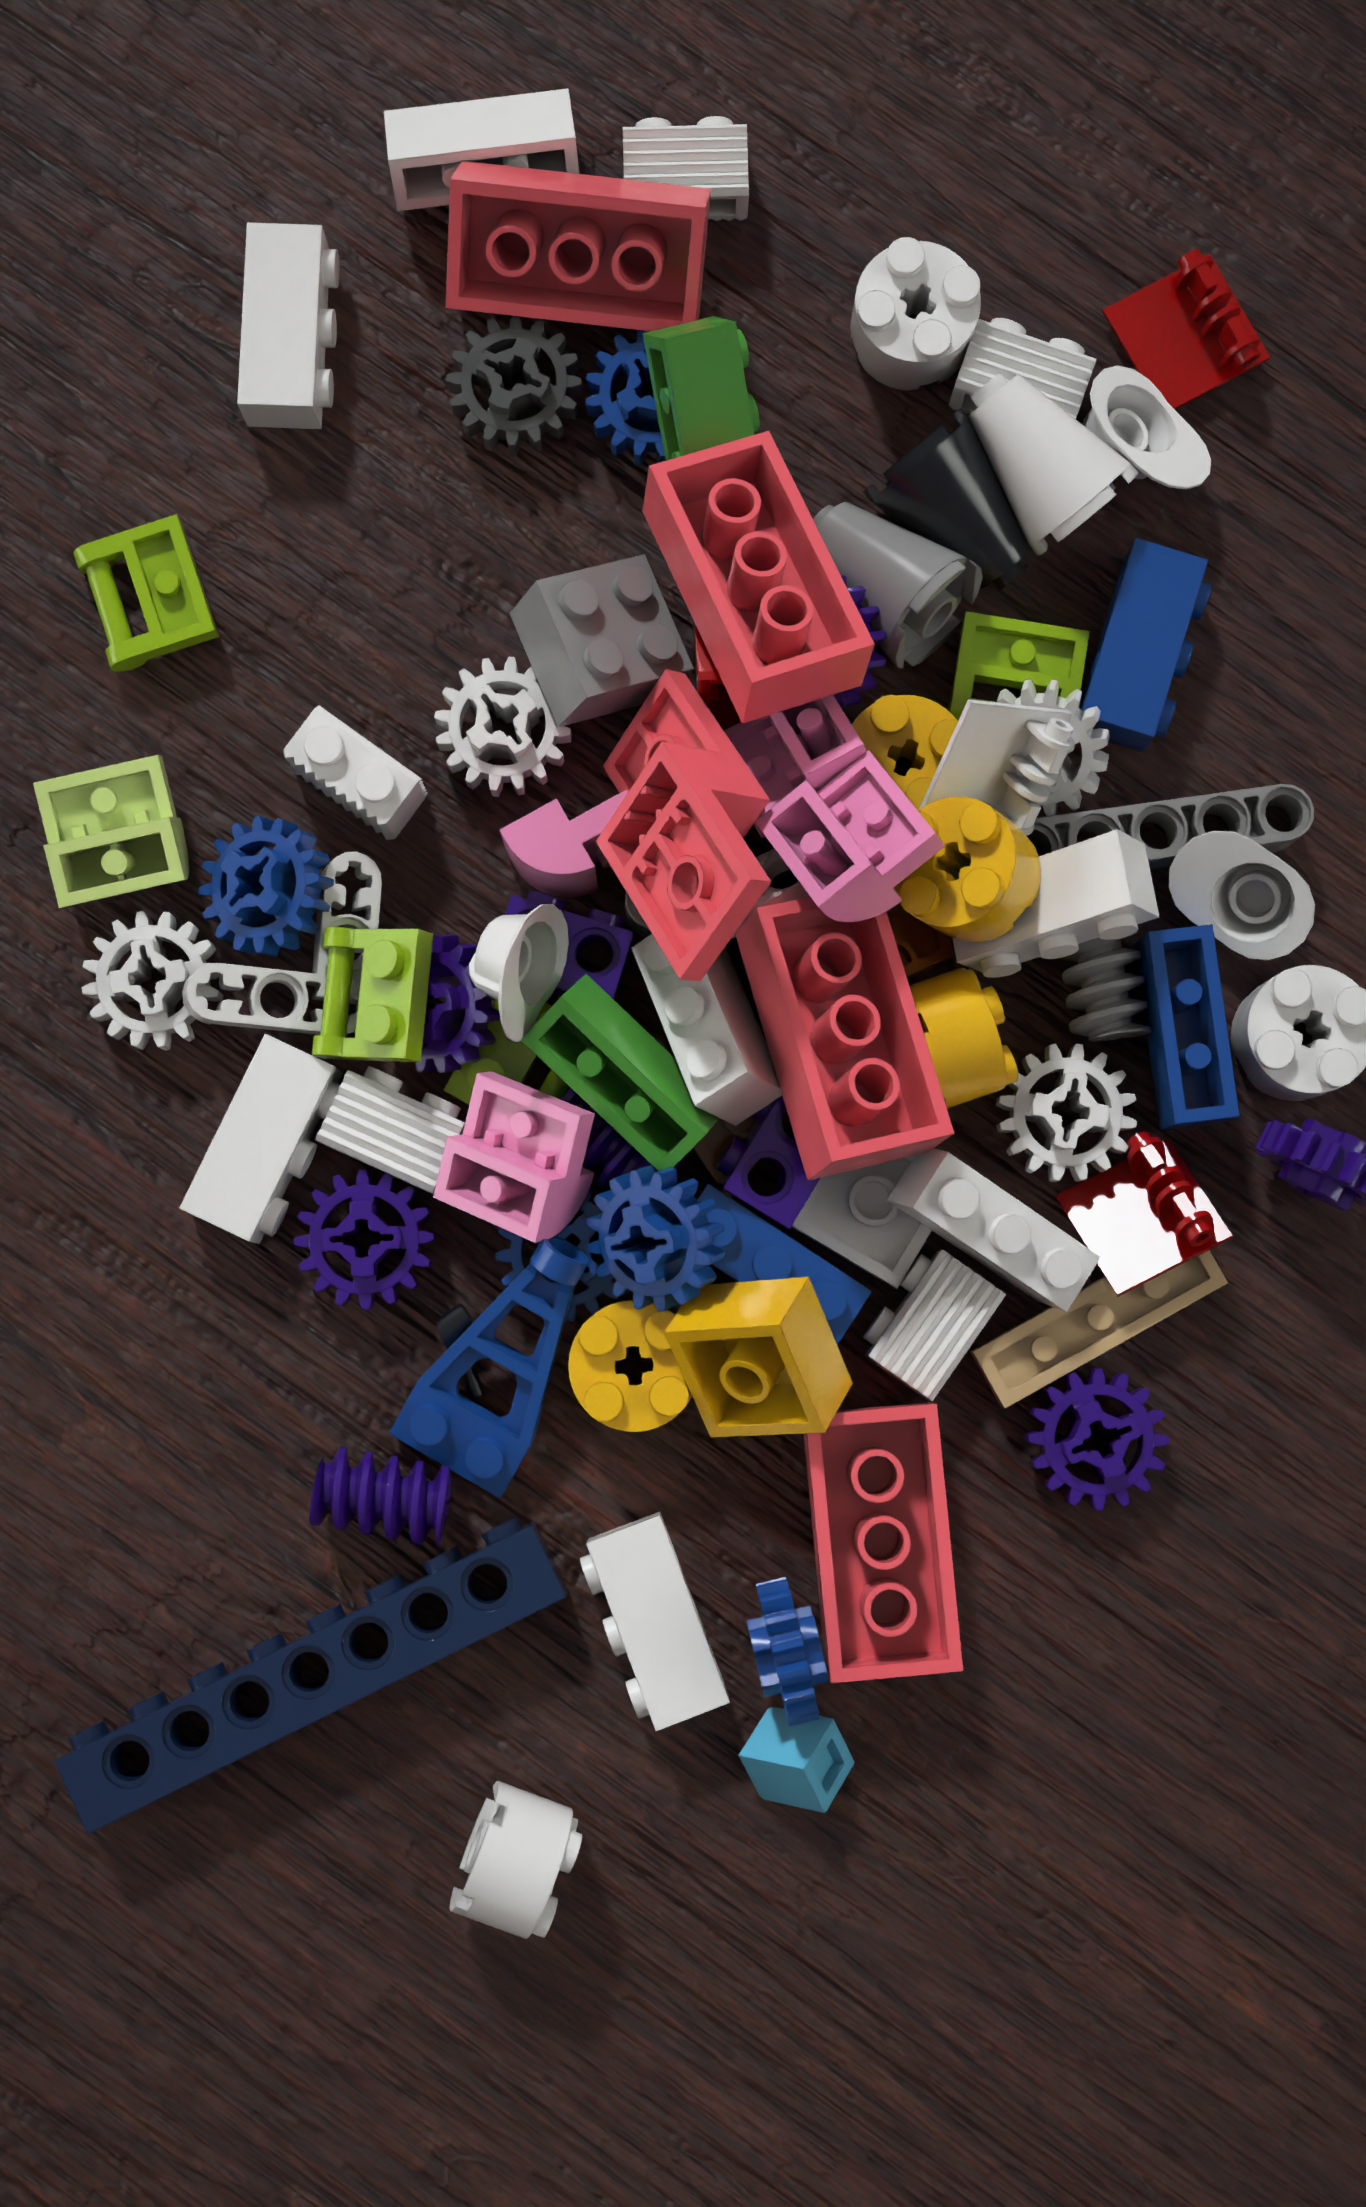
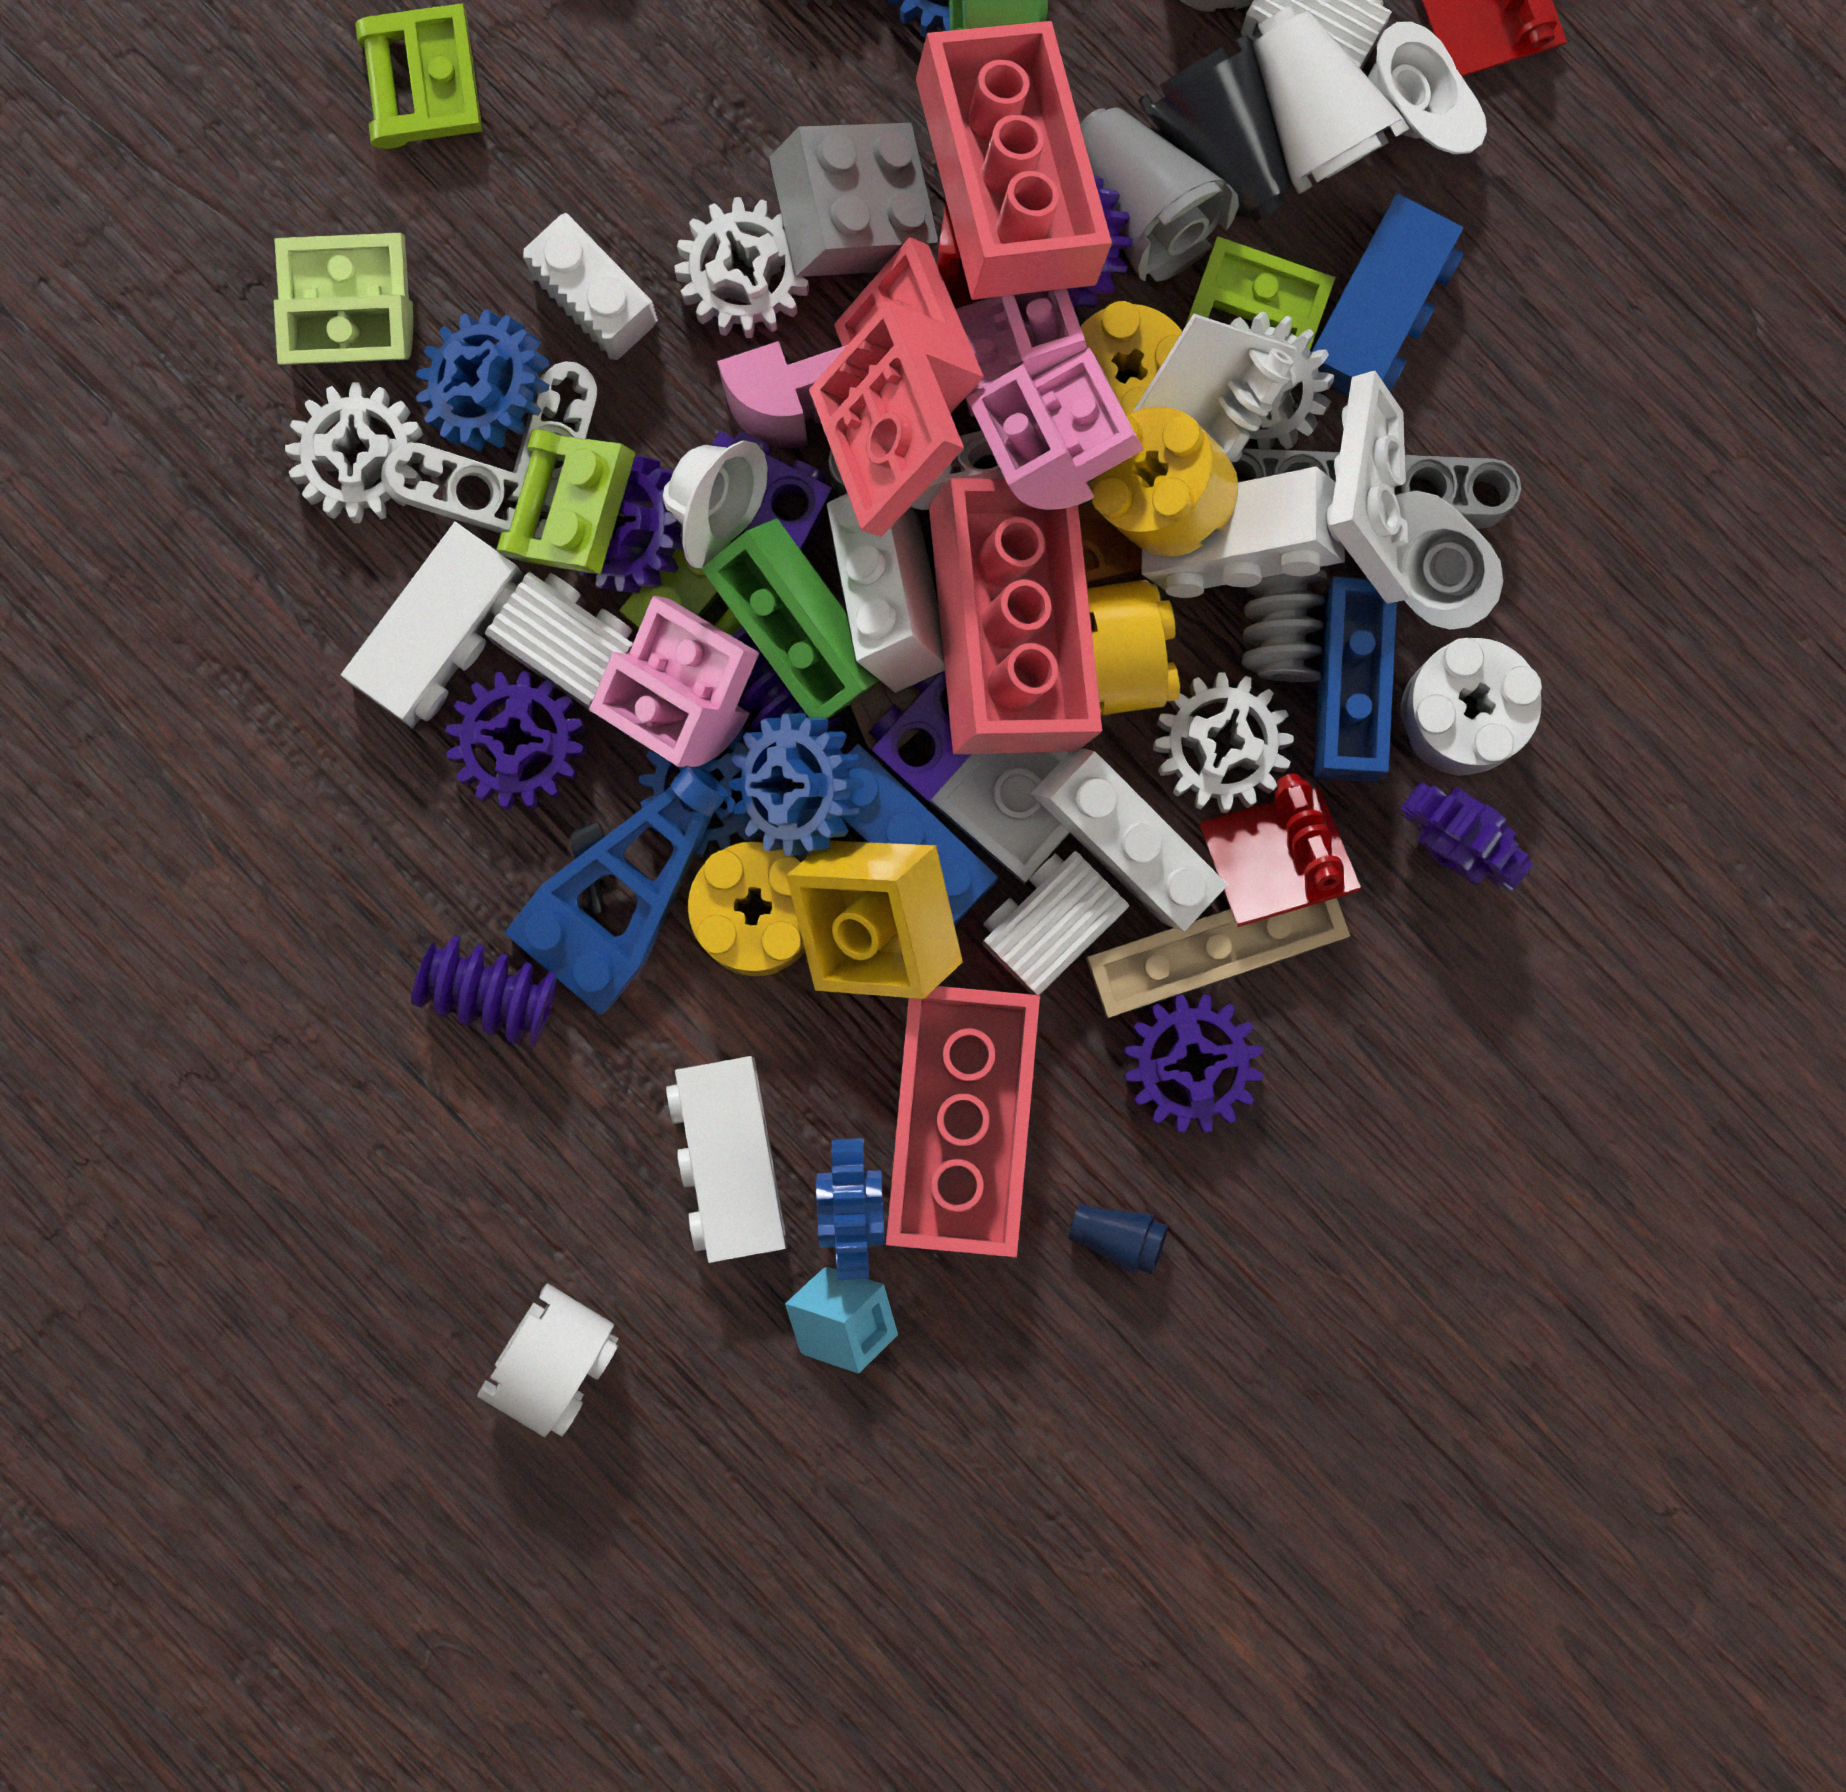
camera: 10 degrees right, 0 degrees up
dark blue brick [54,1517,569,1834] -> none
none -> dark blue cone [1068,1203,1168,1276]
none -> white wing [1327,371,1410,604]

